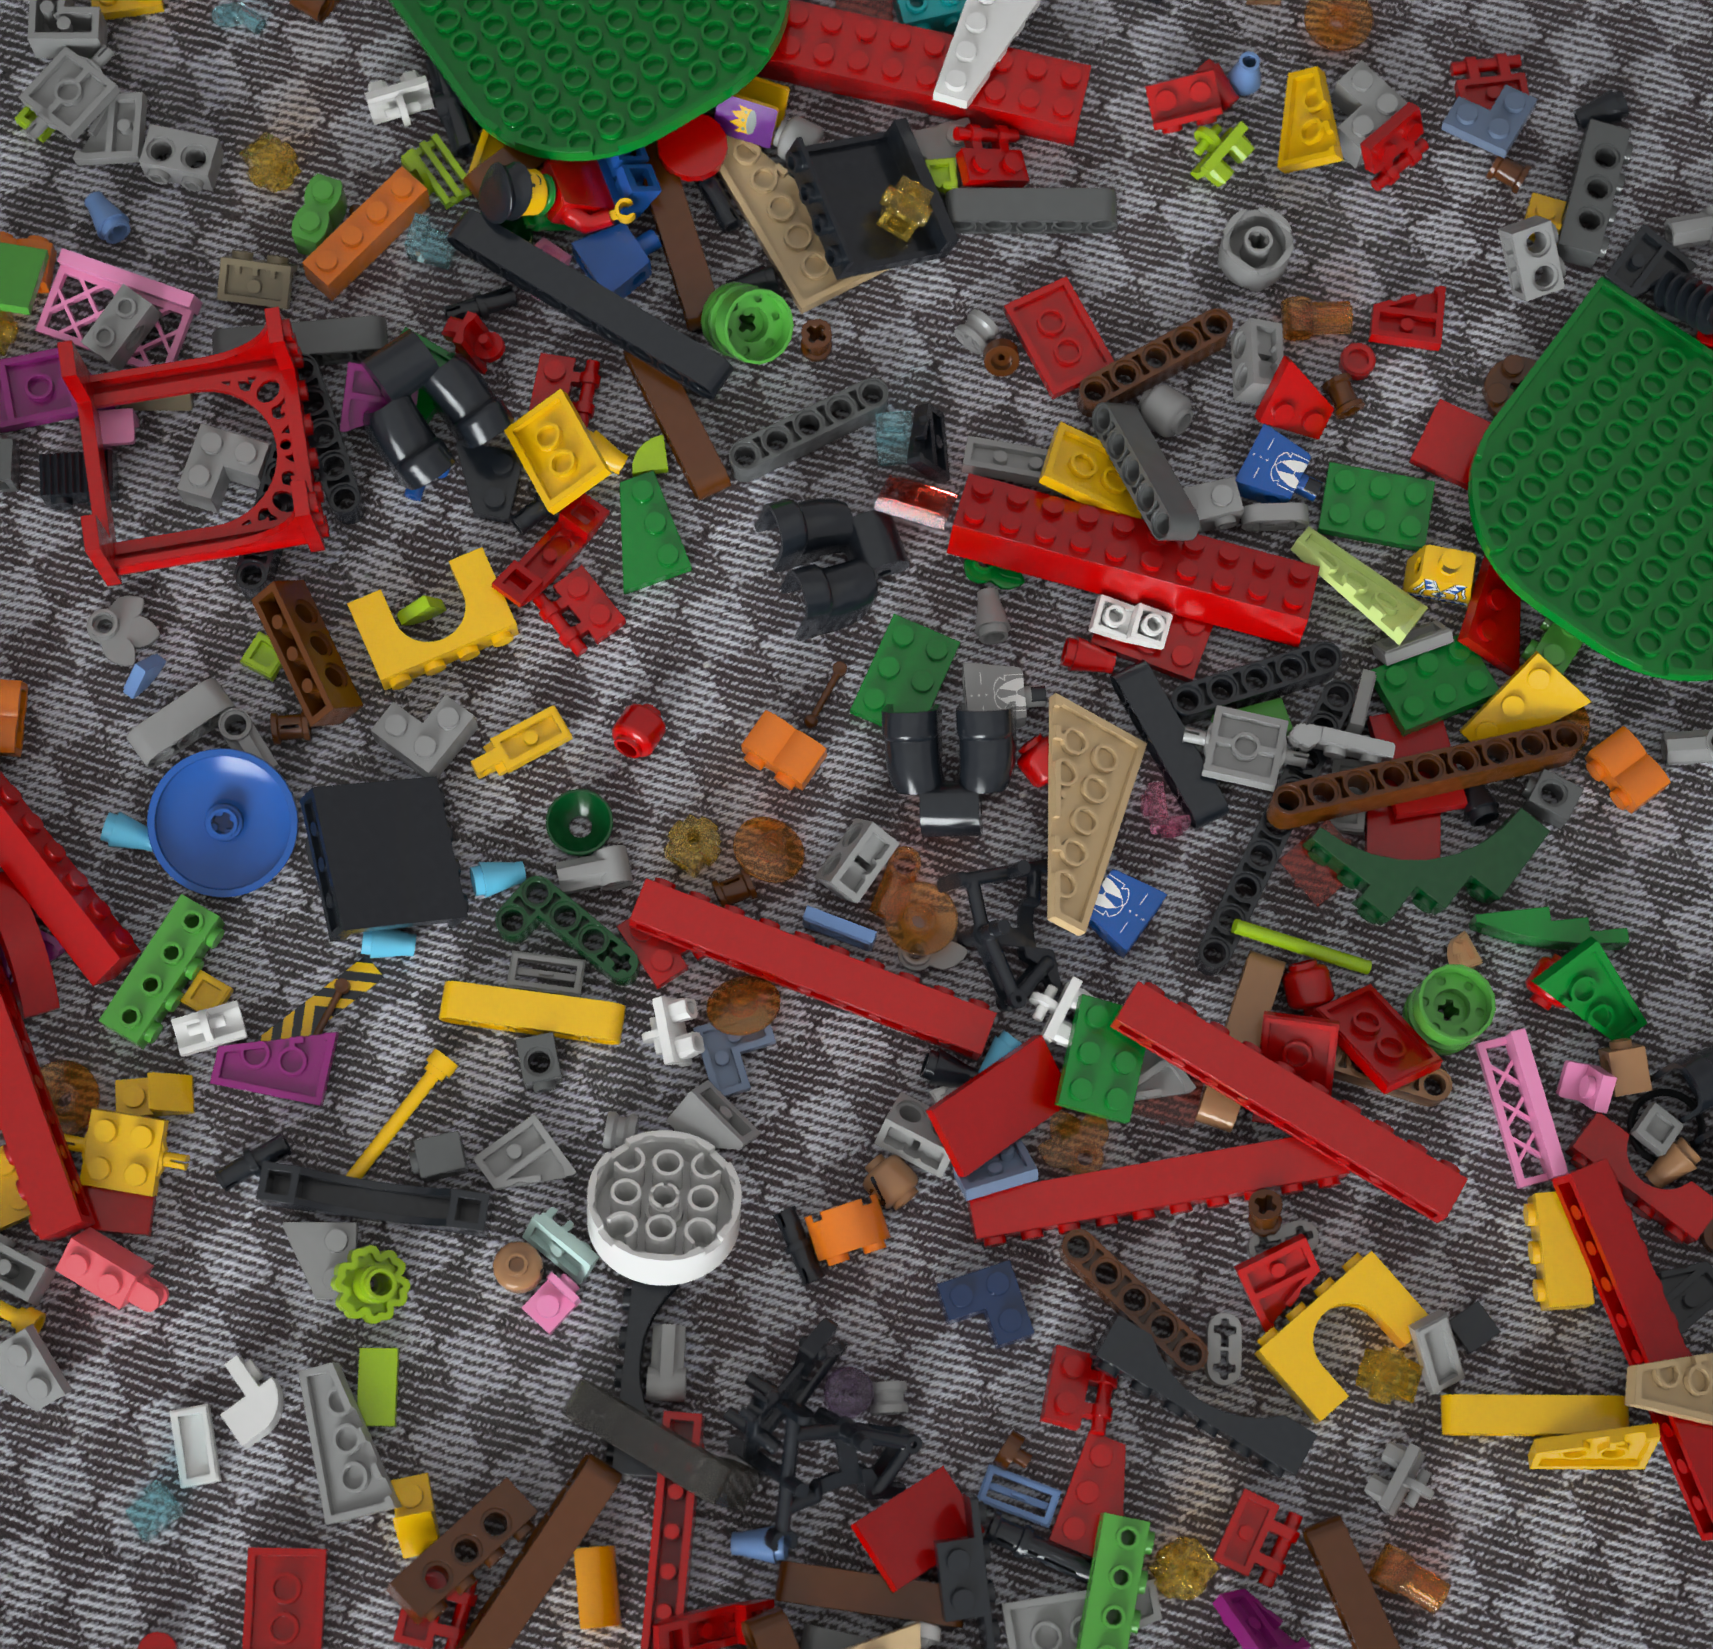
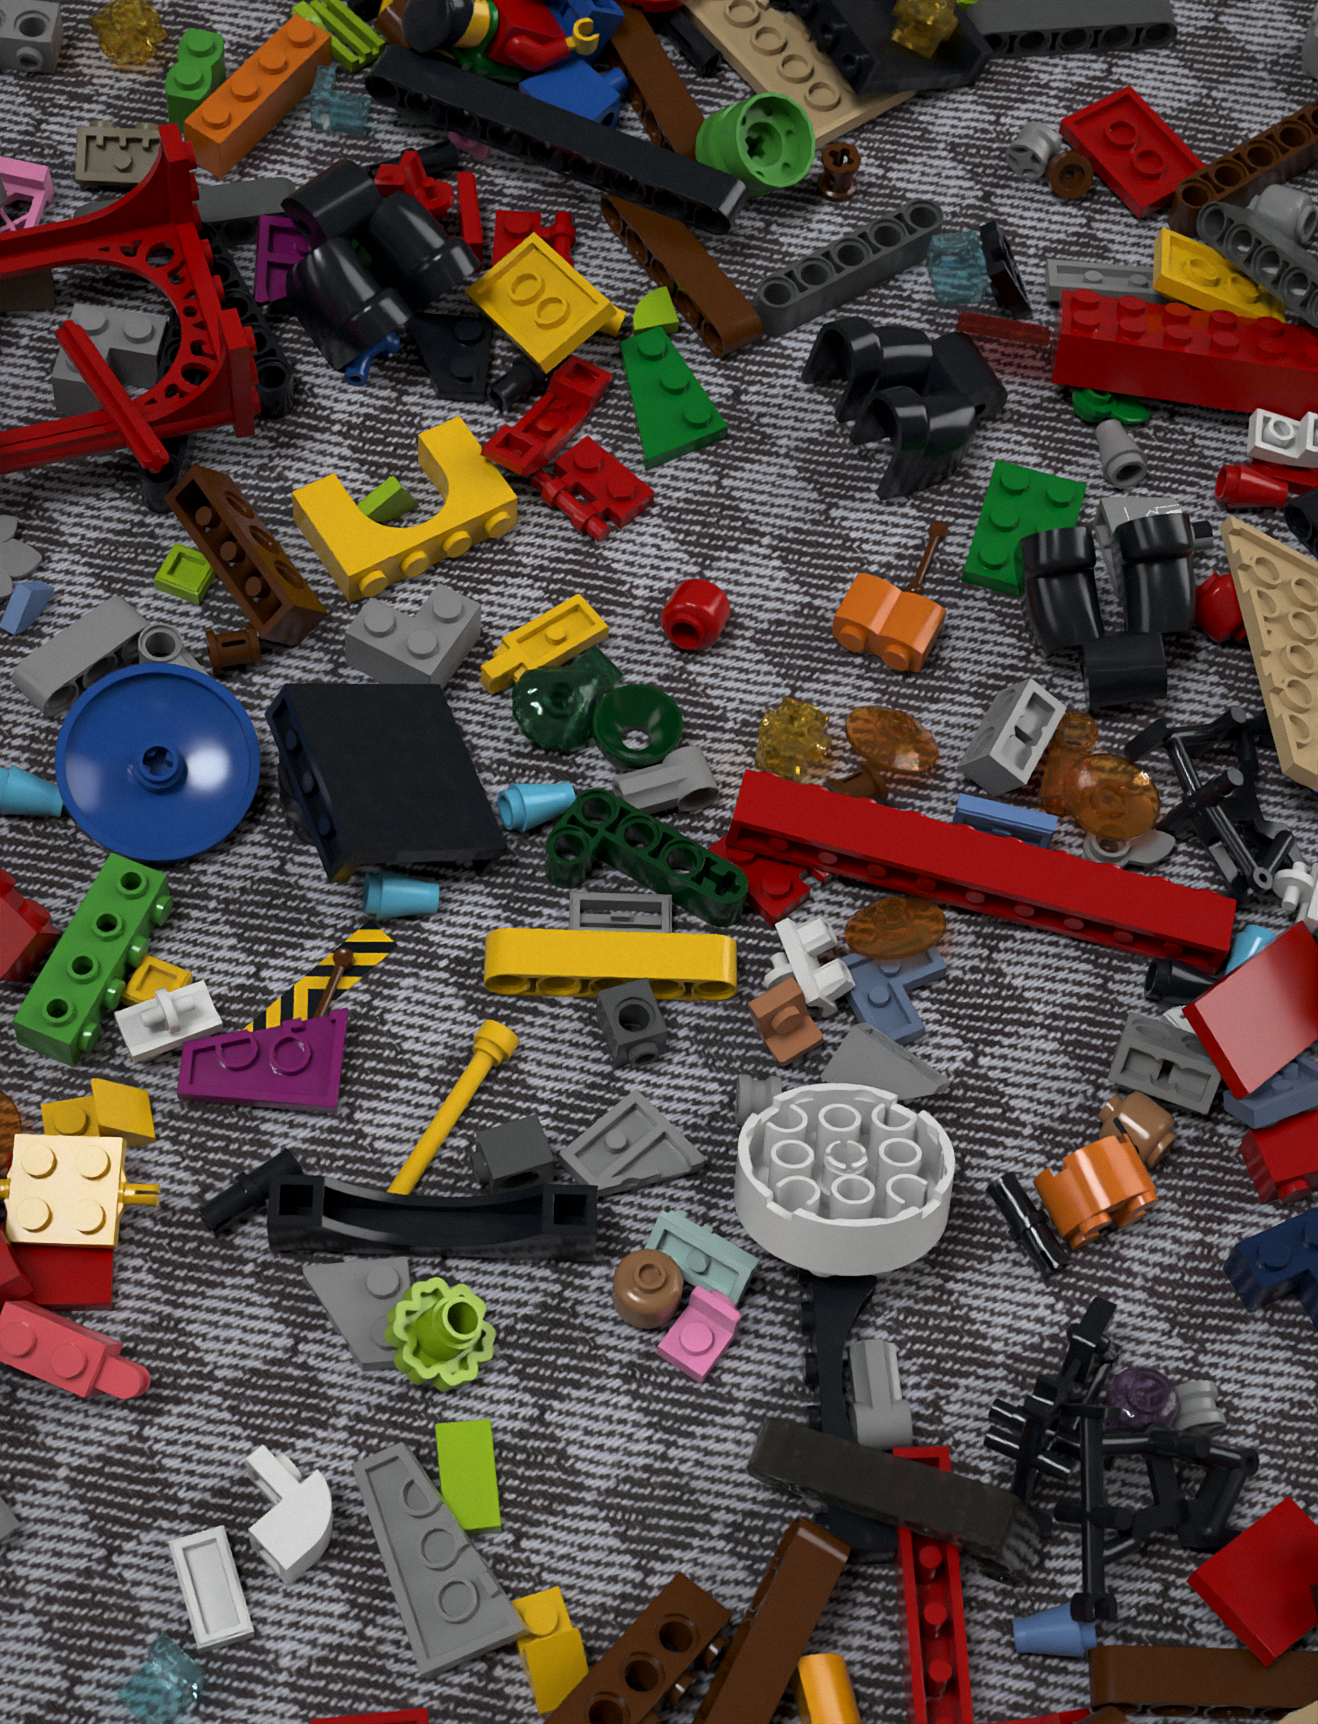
camera: 10 degrees left, 15 degrees down
none -> red axle [55,320,169,473]
none -> red tile [456,172,483,273]
none -> clear green animal [511,644,625,751]
none -> nougat bracket [748,976,824,1066]

